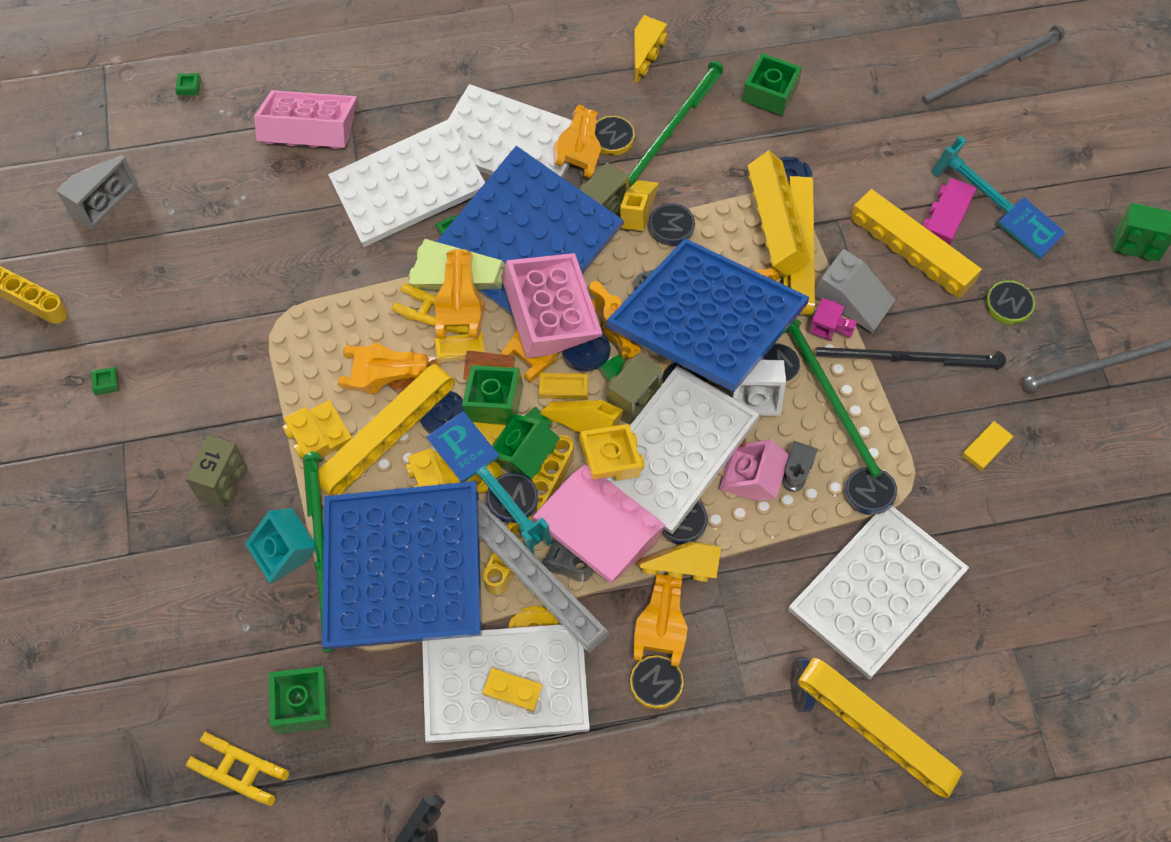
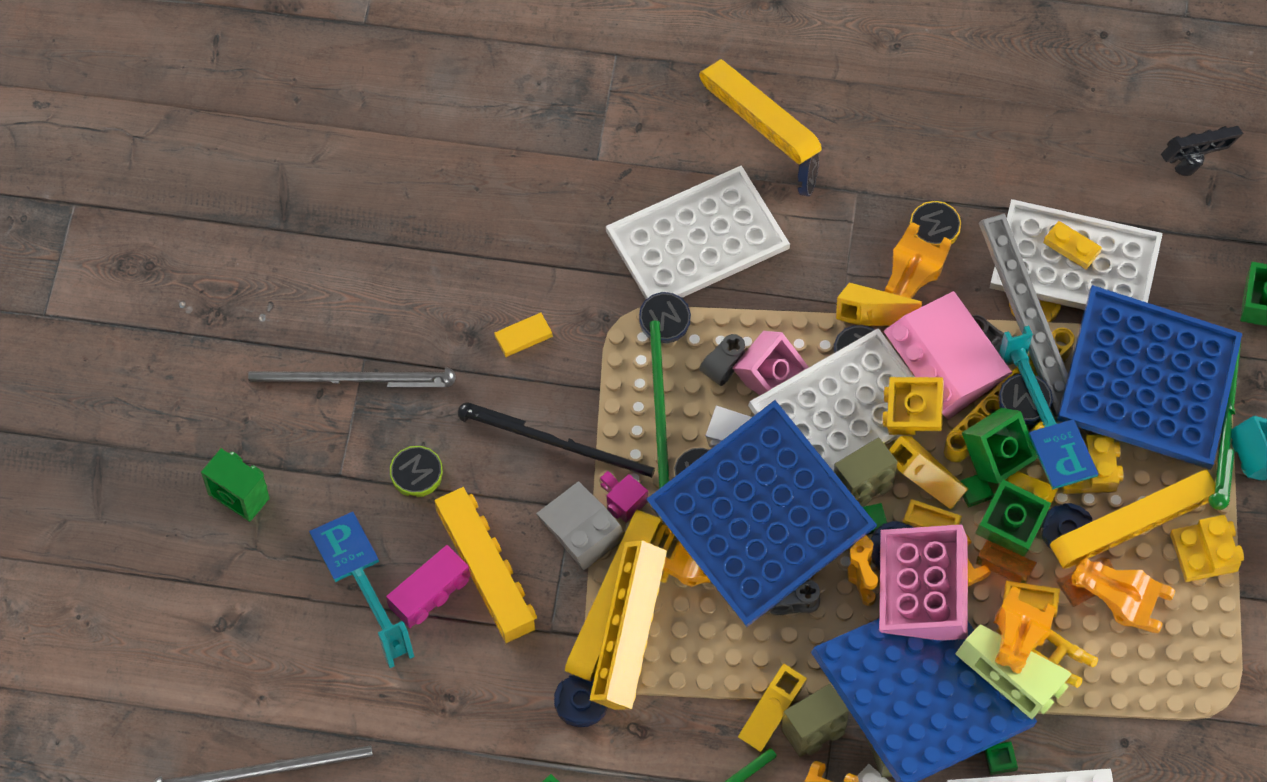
camera: 160 degrees left, 0 degrees up
tile [649,203,695,246] -> none

